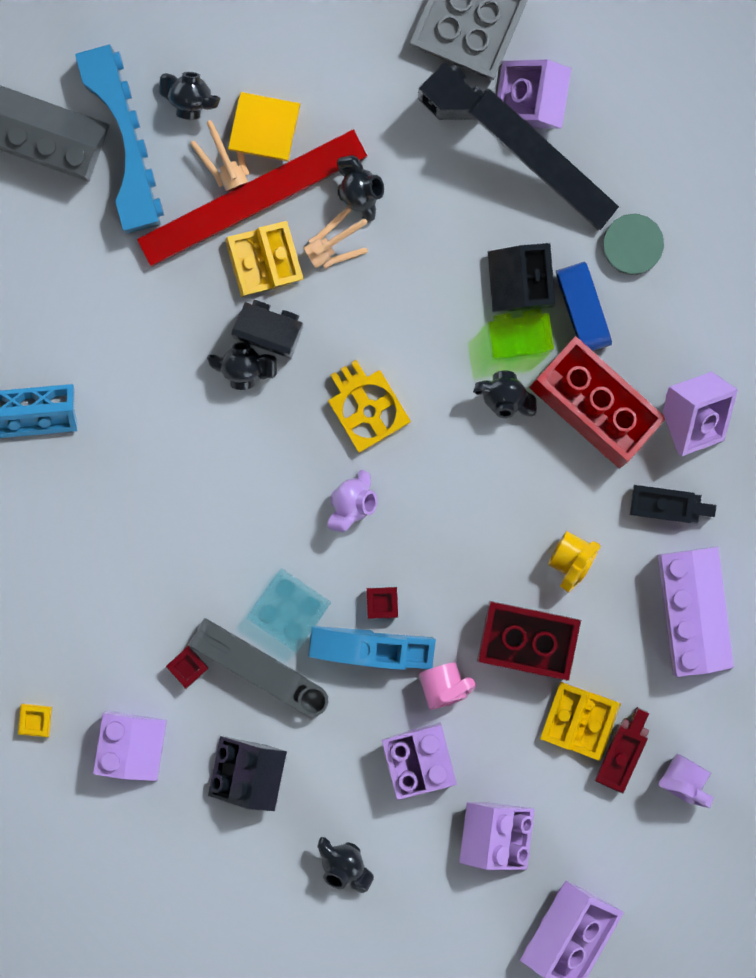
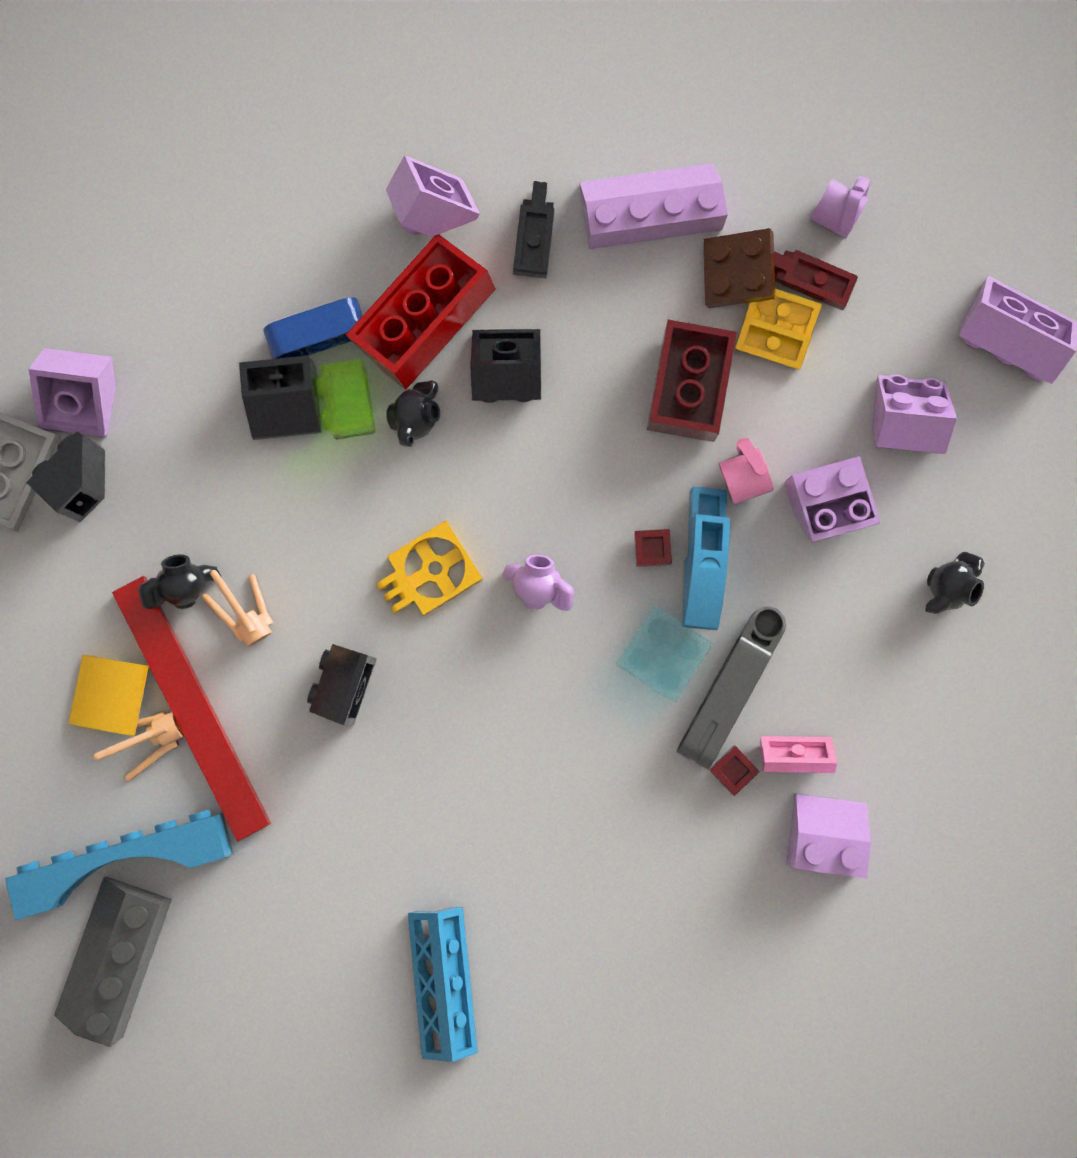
camera: 90 degrees left, 5 degrees down
yellow tile [18,703,53,737] -> none
black piece [159,72,221,120] -> none
black piece [207,342,277,390] -> none
black slope [208,736,287,811] -> none
yellow slope [225,221,304,297] -> none
black tile [467,88,619,230] -> none
yellow piece [548,531,601,593] -> none
sand green tile [603,213,664,275] -> none
none -> black slope [470,329,541,403]
none -> reddish brown plate [704,228,775,308]
none -> bright pink plate [760,736,837,773]

